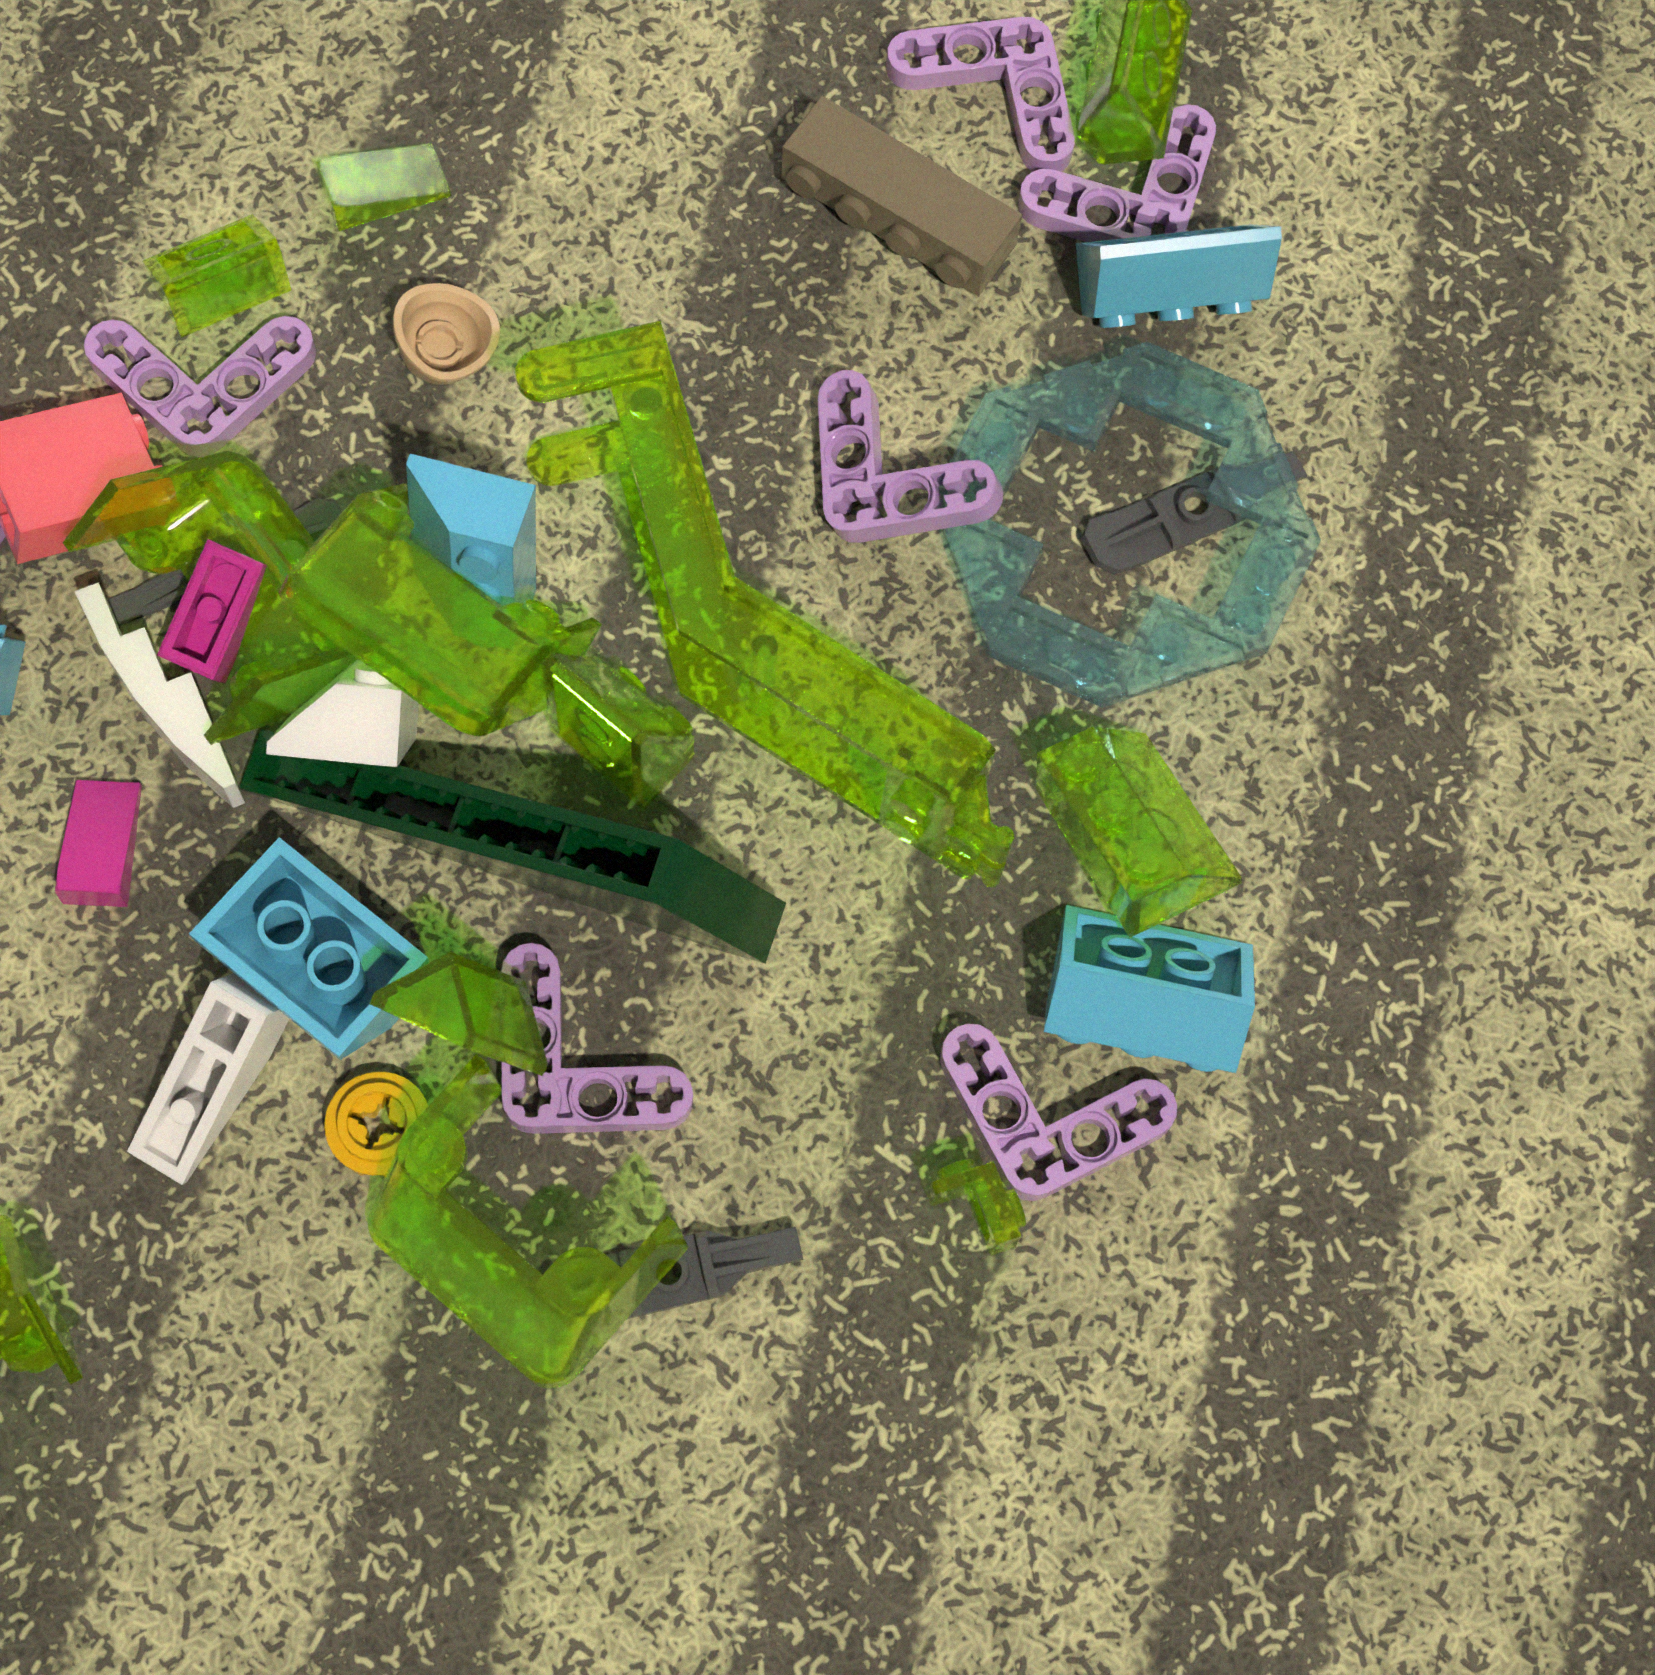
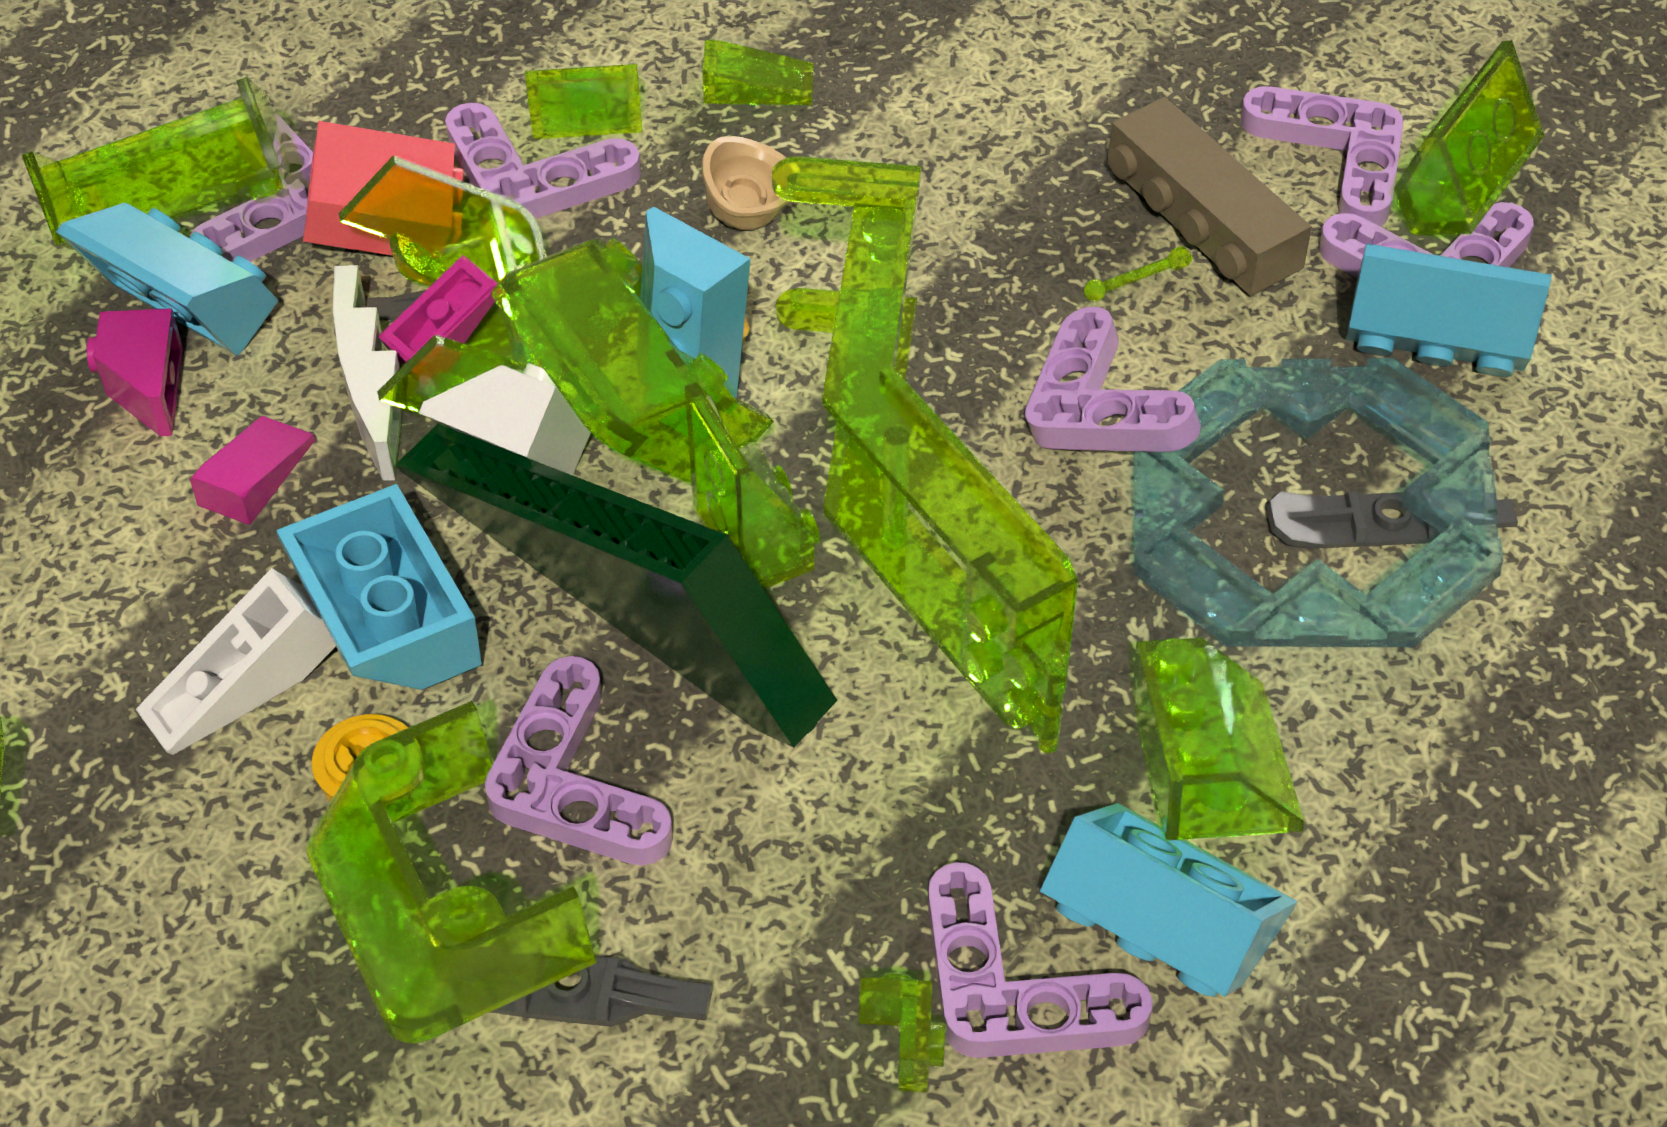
camera: 30 degrees right, 20 degrees down
clear neon green slope [369,951,548,1076] -> none
none -> clear neon green hinge [1083,246,1193,301]

